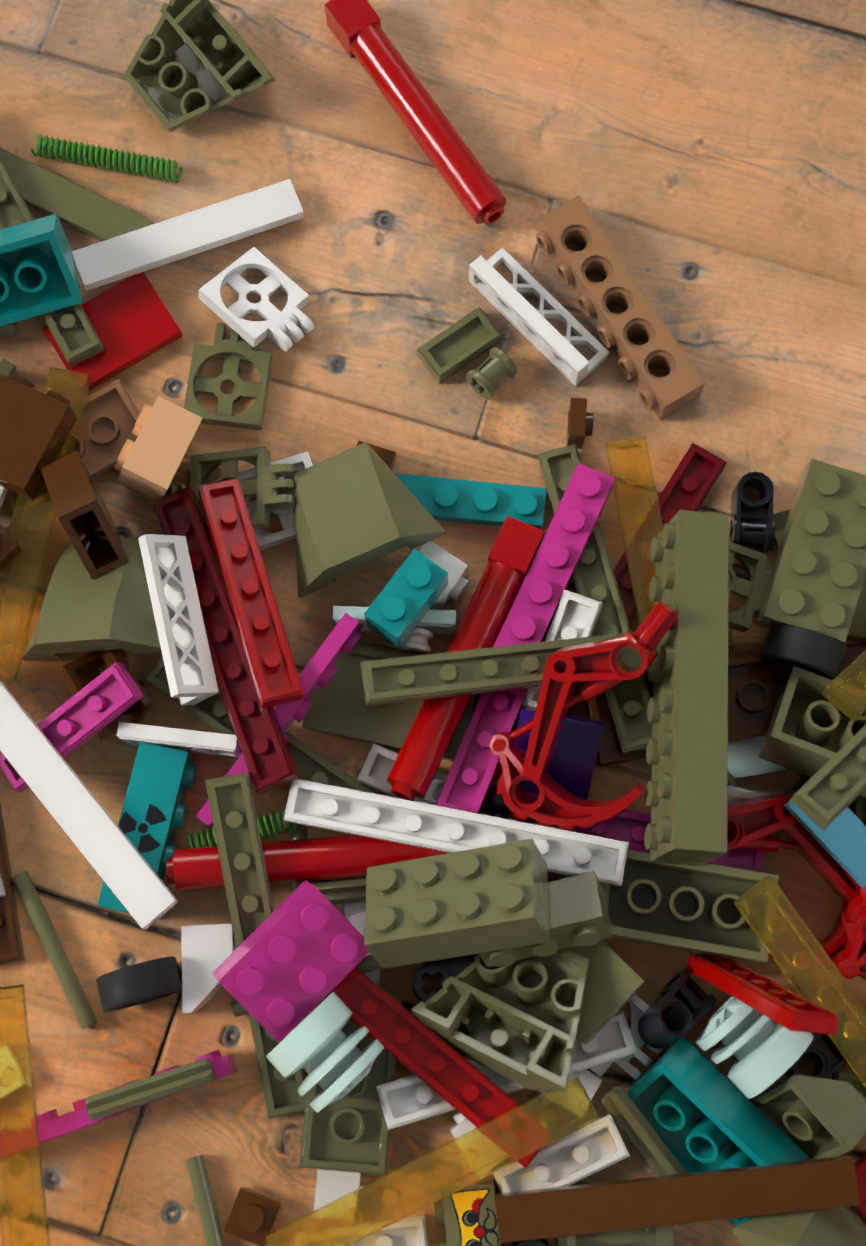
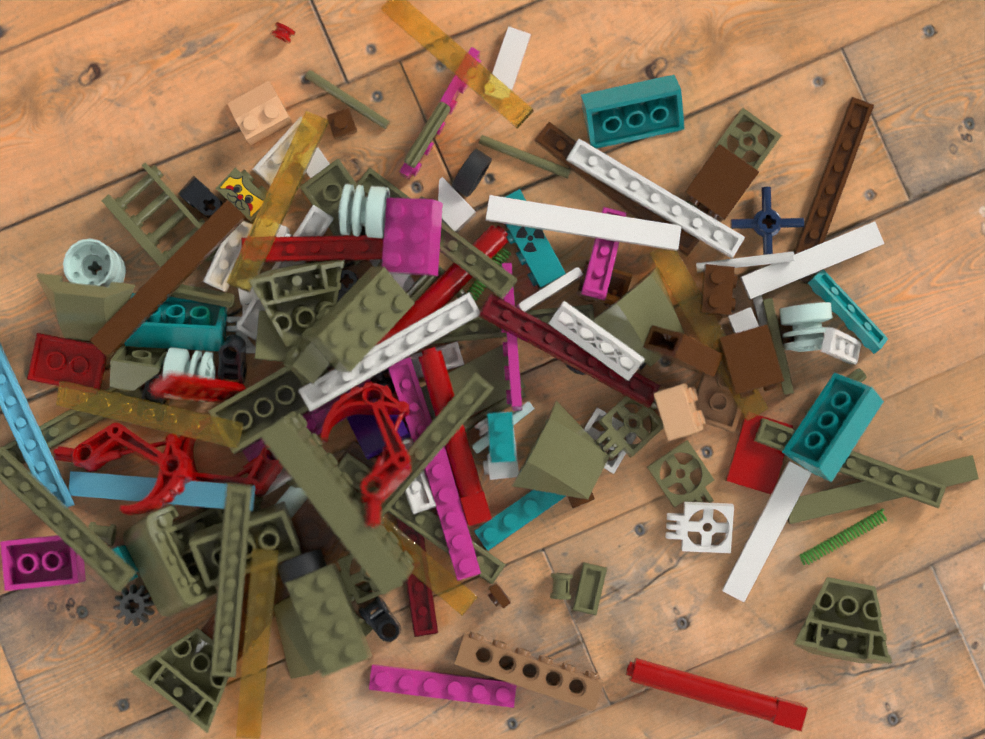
camera: 140 degrees right, 10 degrees up
red tile [199,479,304,708] -> none
white fence [469,247,610,386] -> none
none -> dark pink plate [369,664,517,708]

